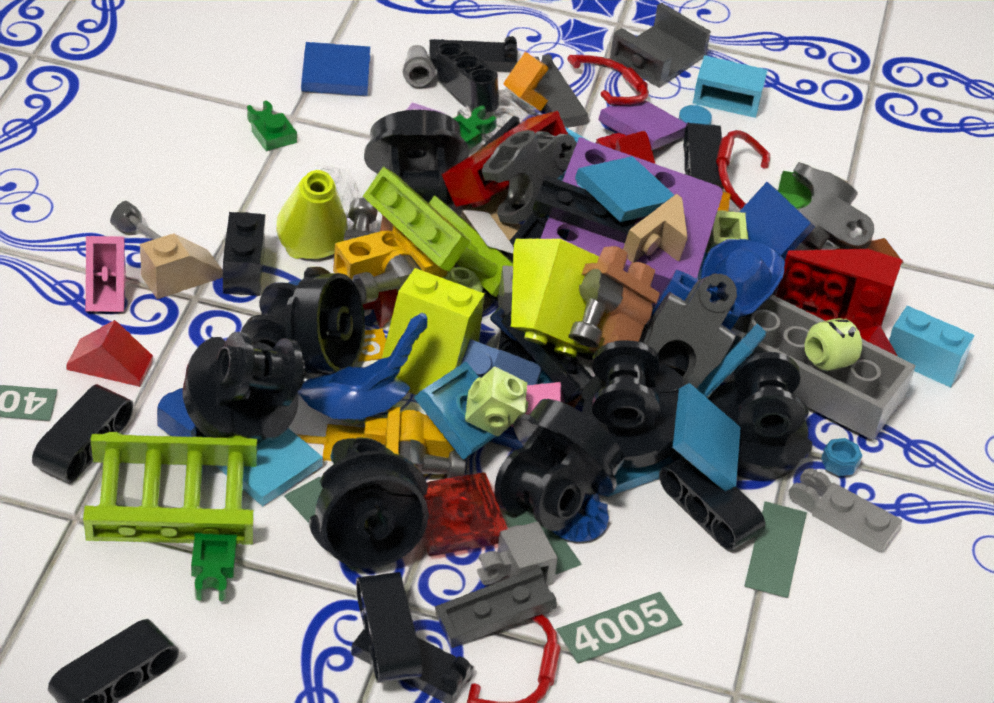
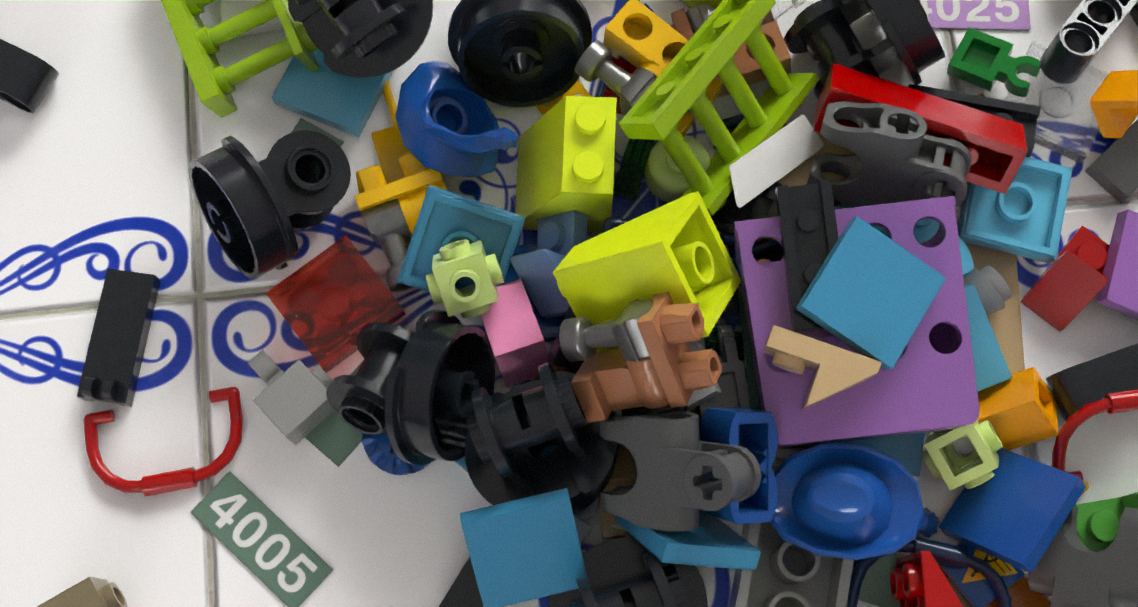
camera: 75 degrees right, 30 degrees up
green plate [191,533,237,601] -> none
black beam [356,572,422,683] -> none
dark grey hinge [435,567,557,648] -> none

